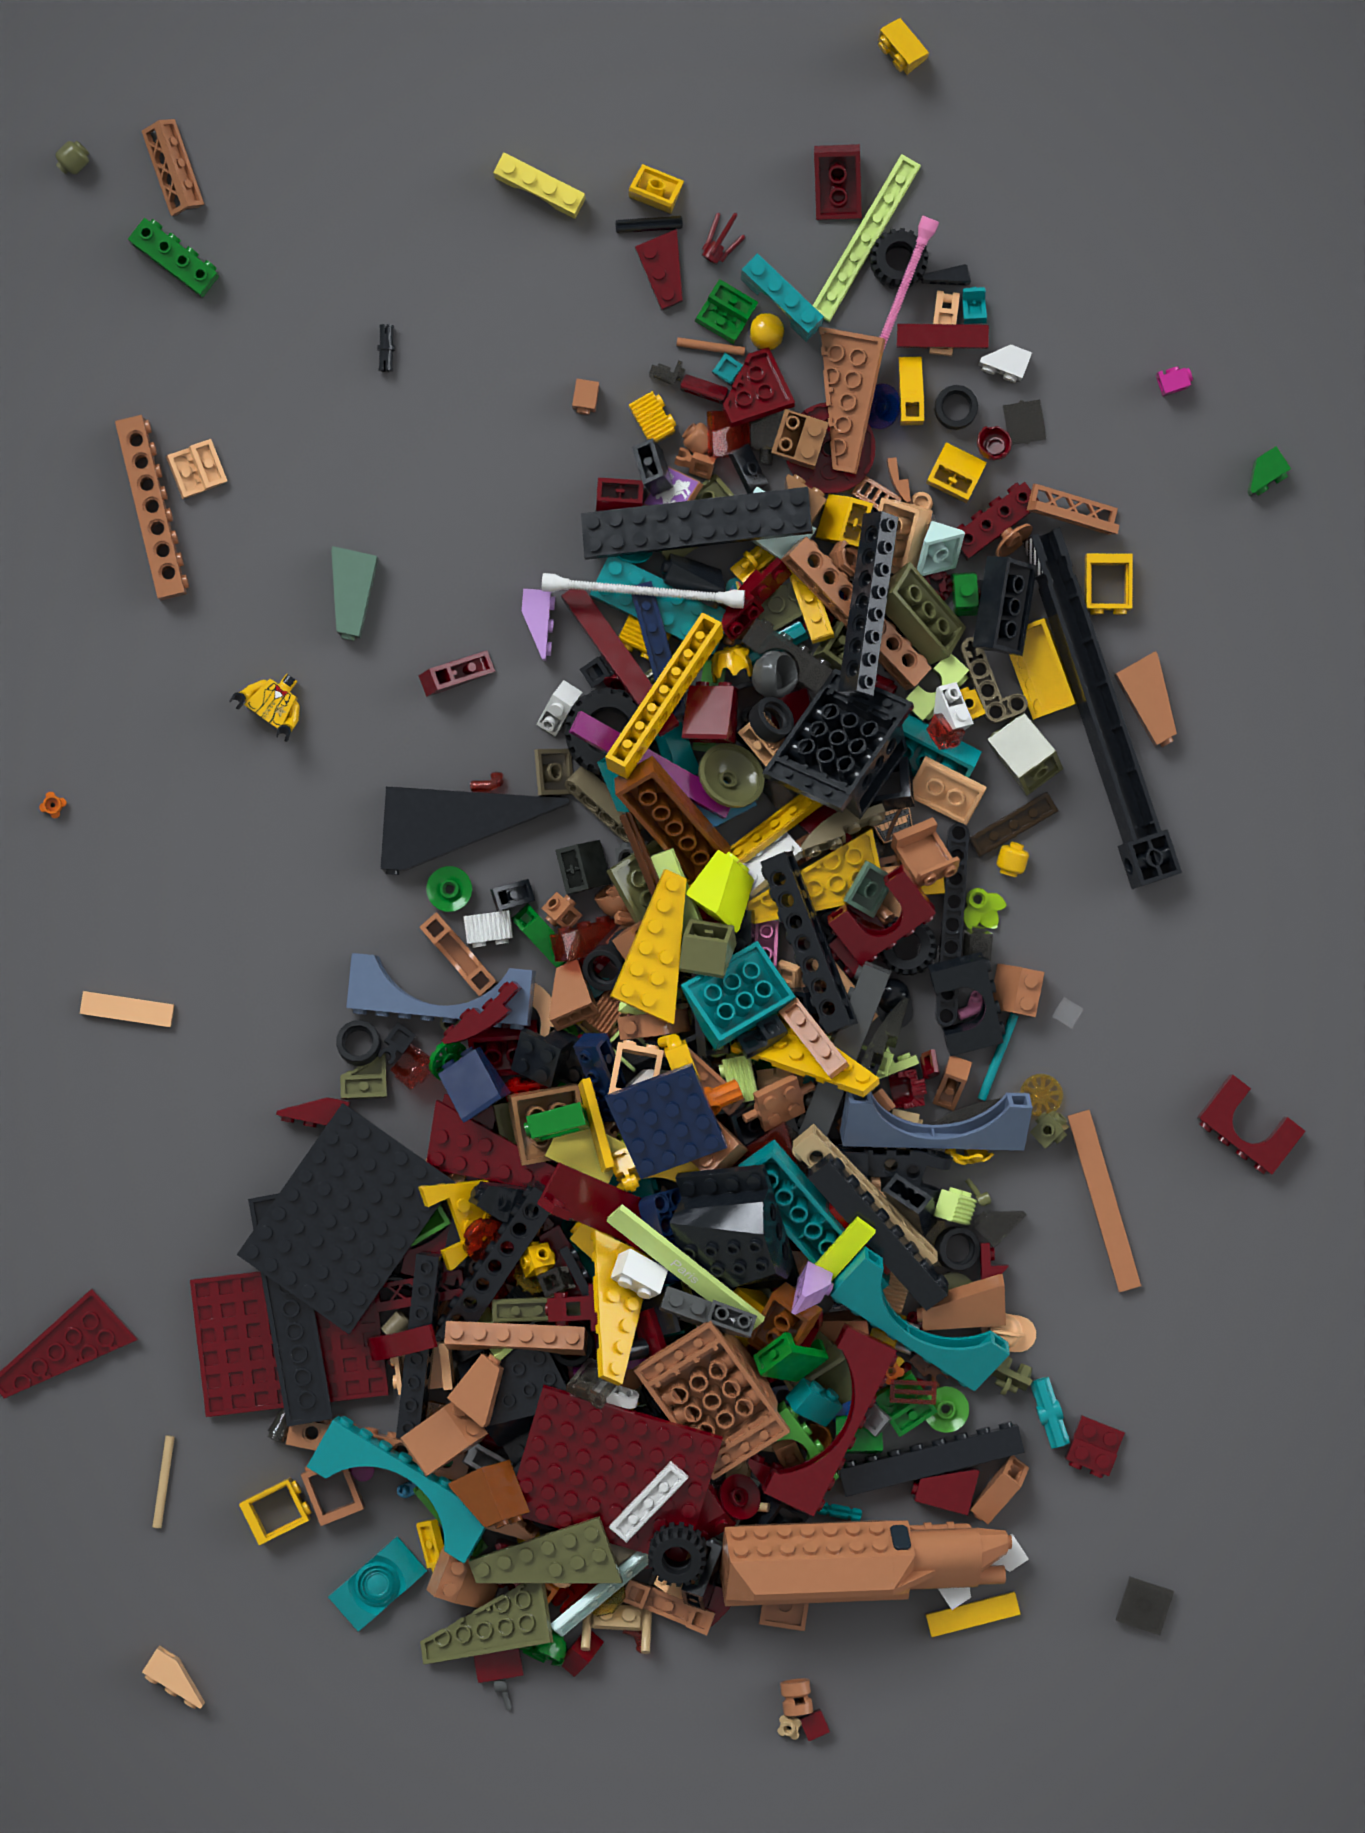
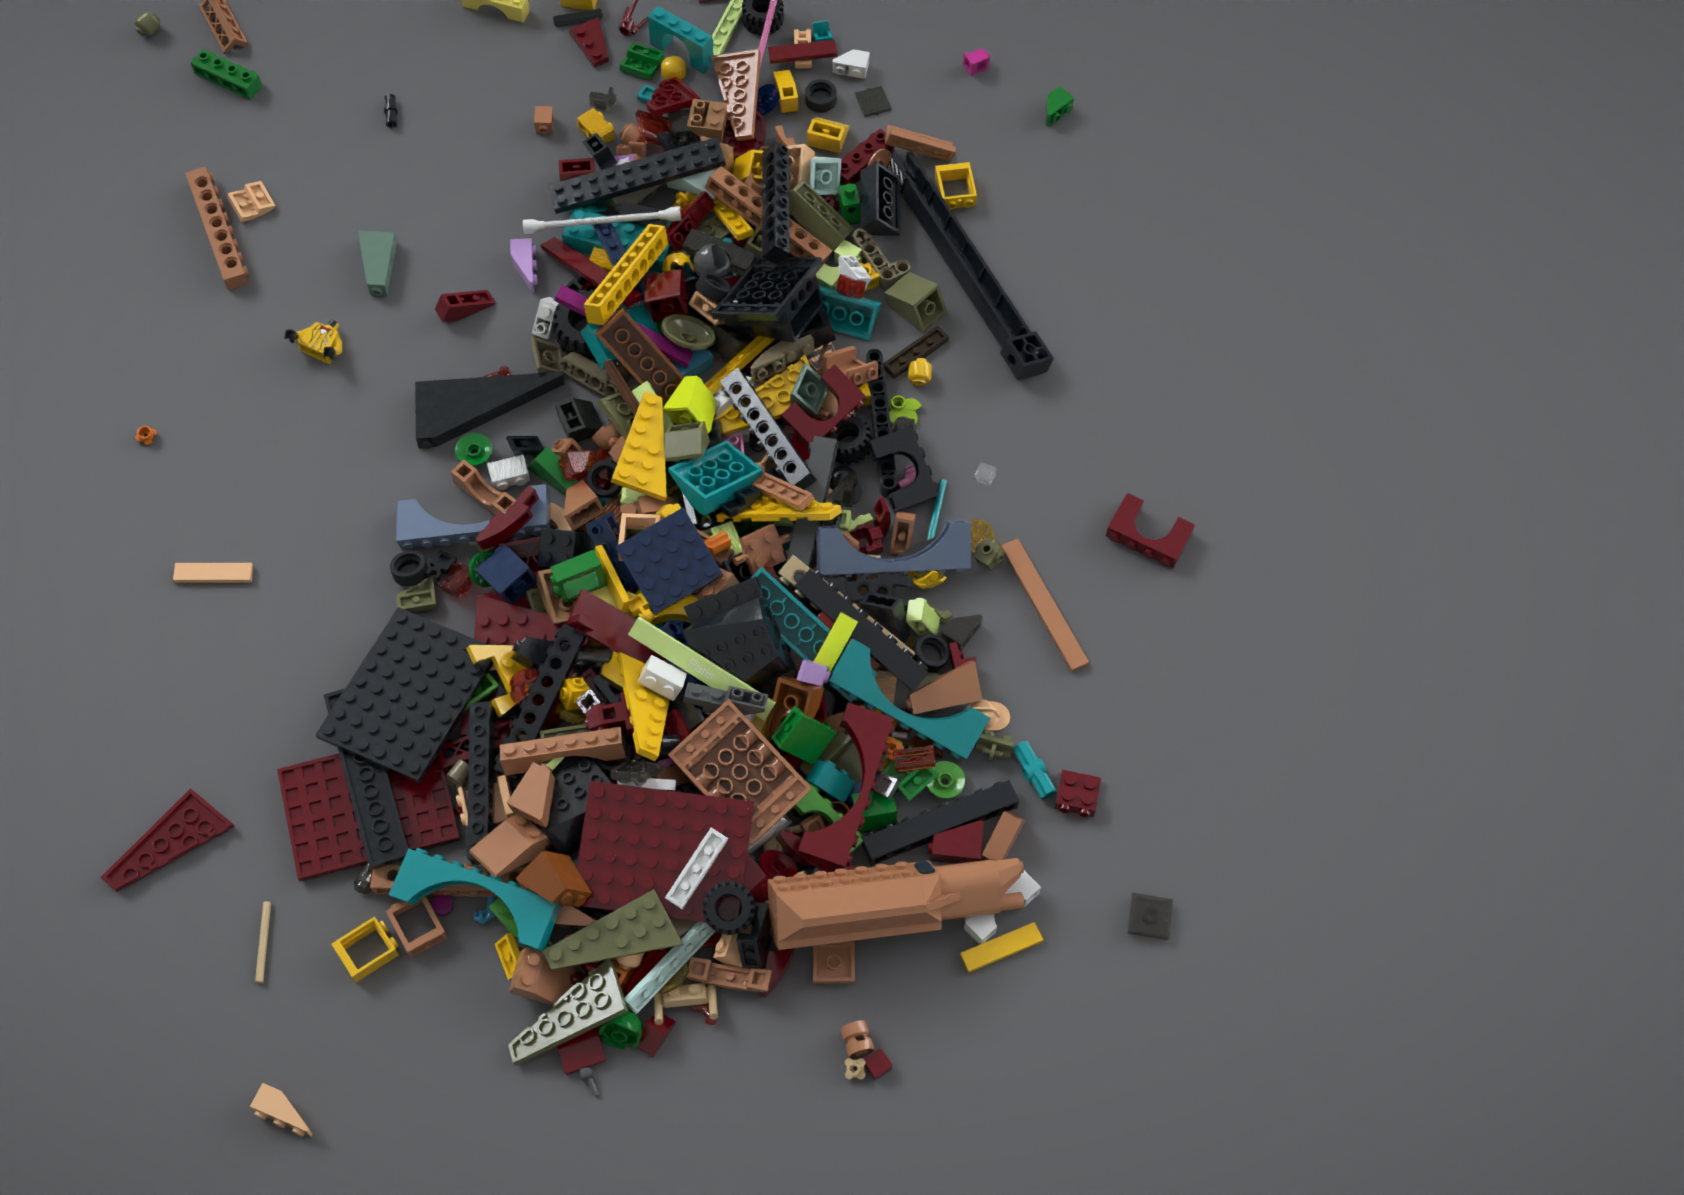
camera: 10 degrees left, 25 degrees down
dark red slope [276,1097,351,1128] -> none
teal slope [328,1536,428,1631] -> none
dark red slope [367,1324,438,1361] -> none
nougat bar [676,337,745,356] -> none
dark red slope [680,374,728,404] -> none
light nougat tile [913,756,987,826] -> none
black slope [921,264,971,285] -> none
dark red hair [977,426,1012,461] -> none
nougat slope [993,964,1045,1017] -> none
yellow slope [1009,618,1077,720] -> none
nougat slope [1114,651,1177,747] -> none

